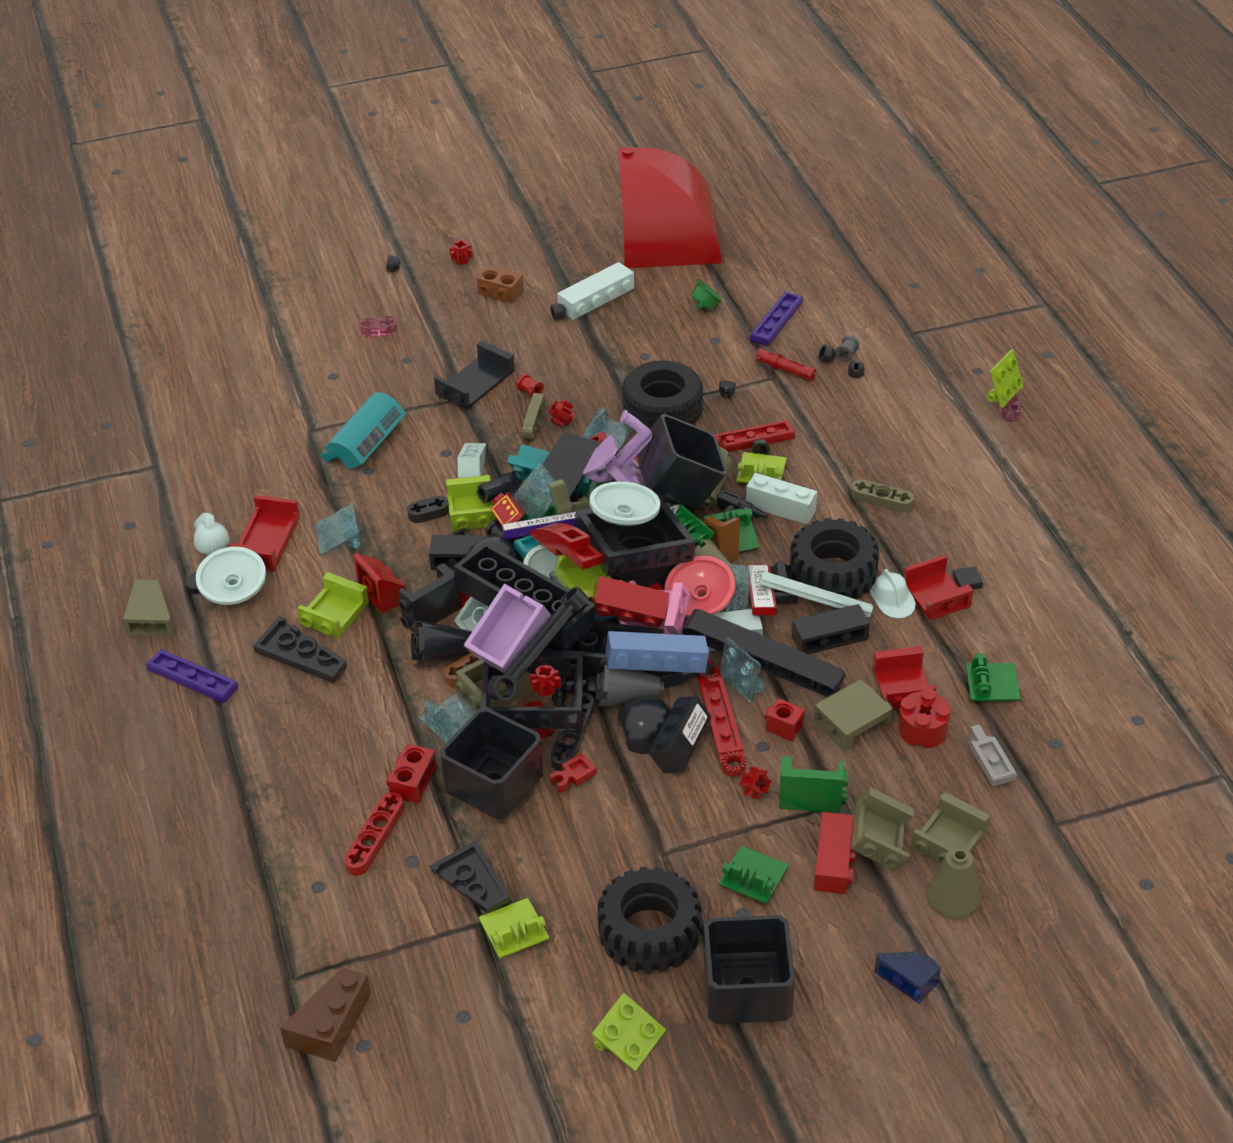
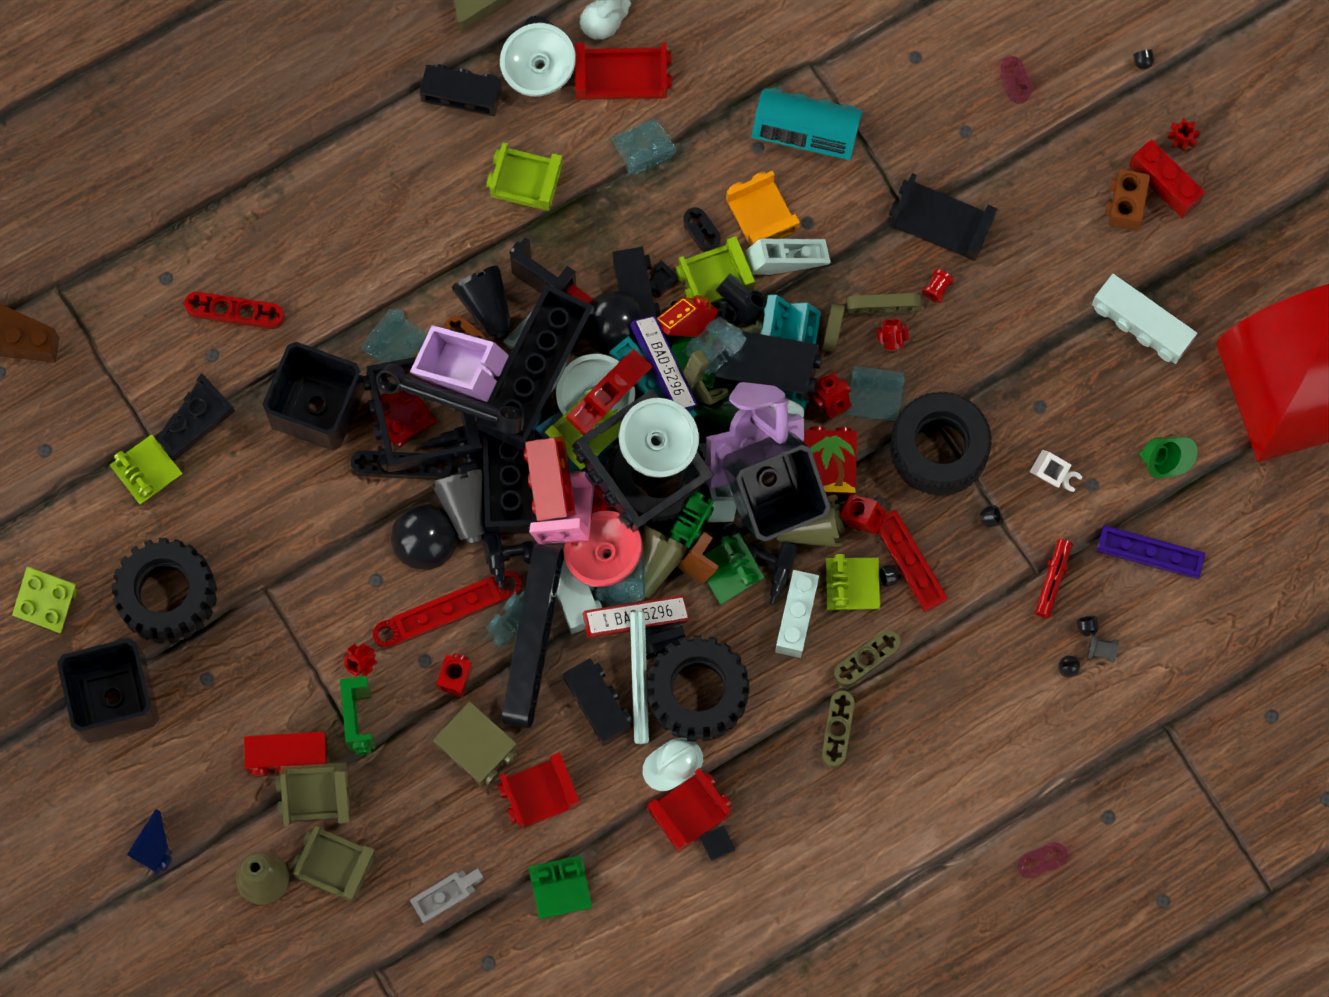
camera: 75 degrees right, 30 degrees up
dark purple tile [146,649,239,703] -> none
black wing [253,615,347,683] -> none
red slope [353,553,406,614] -> none
red brick [386,744,437,804] -> none
red gear [530,665,561,696] -> none
black hinge [550,303,566,320] -> none
red plate [550,753,597,792] -> none
medium blue brick [605,631,709,673] -> none
black brick [649,696,712,773] -> none
green hinge [718,846,789,904] -> none
red brick [898,688,951,748] -> none
lime hinge [987,349,1023,408] -> none
none -> black brick [420,64,502,117]
none -> light orange panel [726,170,800,246]
none -> olive beam [823,303,845,352]
none -> olive beam [834,630,900,687]
none -> white brick [1030,449,1082,492]
none -> red brick [1129,139,1205,219]

